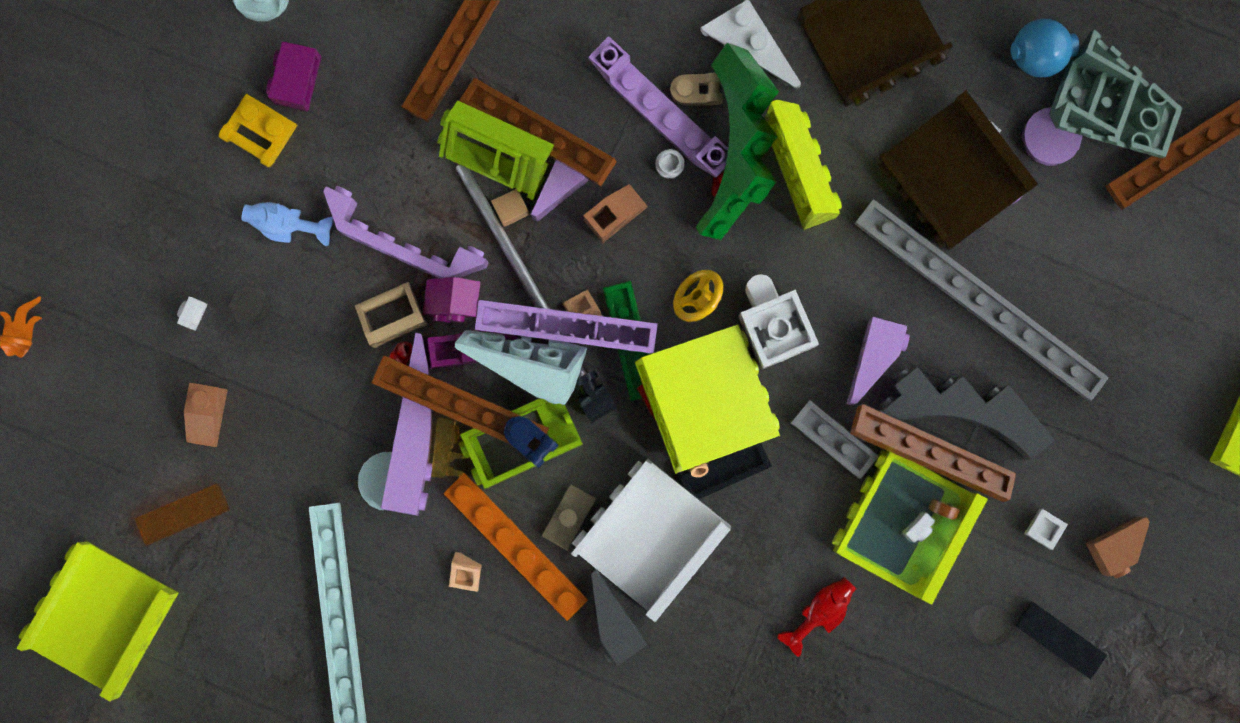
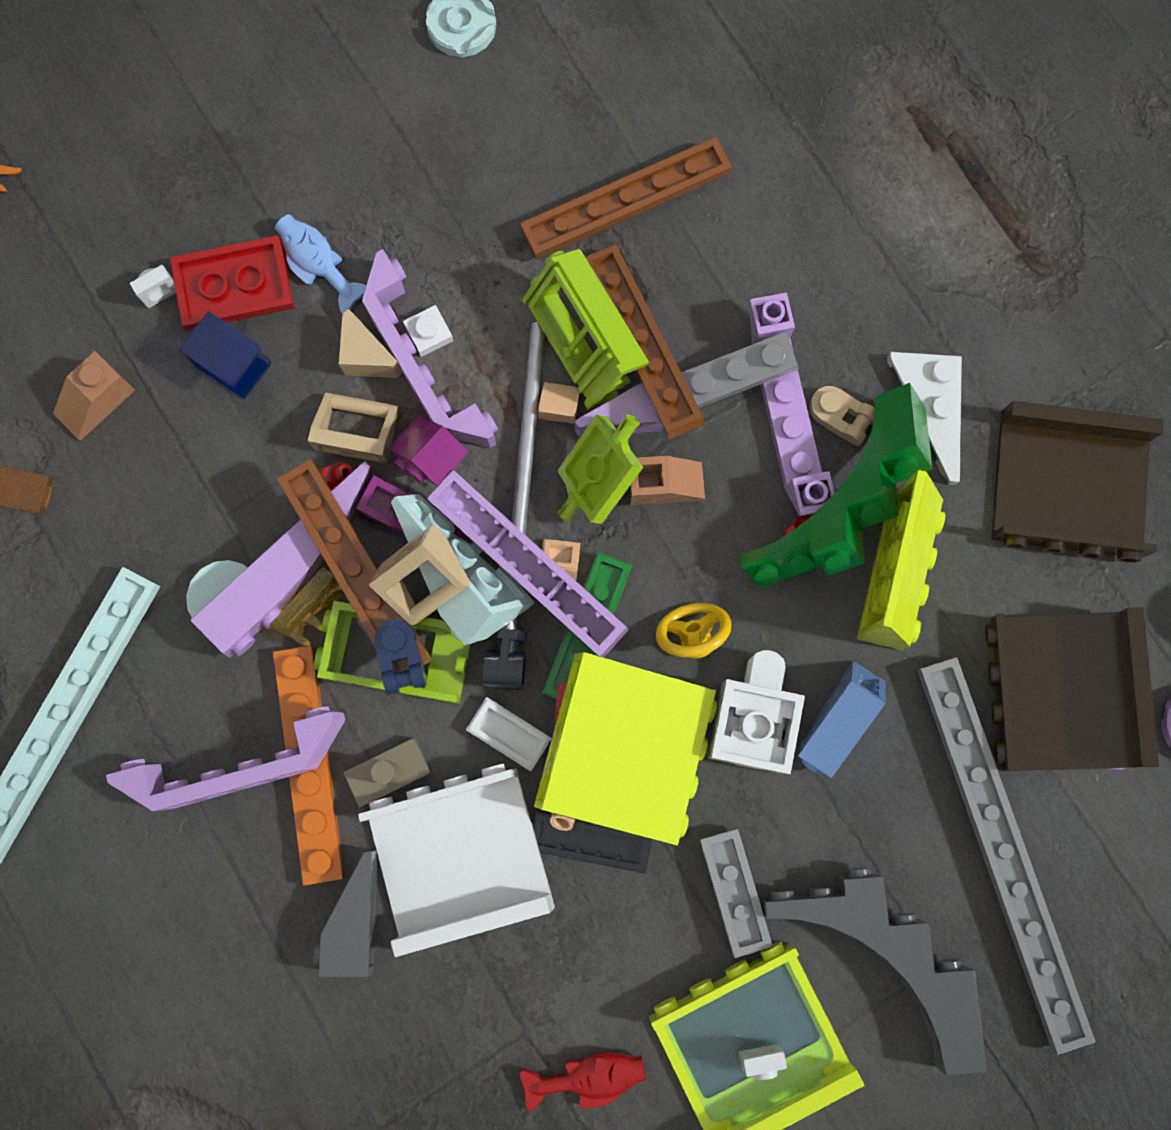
camera: 30 degrees right, 5 degrees down
yellow plate [218,94,297,168] -> none
magenta brick [266,41,321,112] -> none
light nougat slope [449,552,482,592] -> none
white plate [655,149,684,179] -> none
lavender slope [846,317,910,405] -> none
dark orange plate [850,404,1016,502] -> none
dark orange tile [929,498,961,520] -> none
none -> lavender slope [106,706,345,812]
none -> red plate [170,235,295,331]
none -> clear blue piece [179,311,271,399]
none -> tan slope [339,309,402,378]
none -> tan tile [368,524,470,625]
none -> white plate [403,305,454,357]
none -> white tile [466,697,552,771]
none -> lime plate [557,414,643,524]
none -> light grey plate [681,332,799,408]
none -> medium blue slope [798,661,886,778]

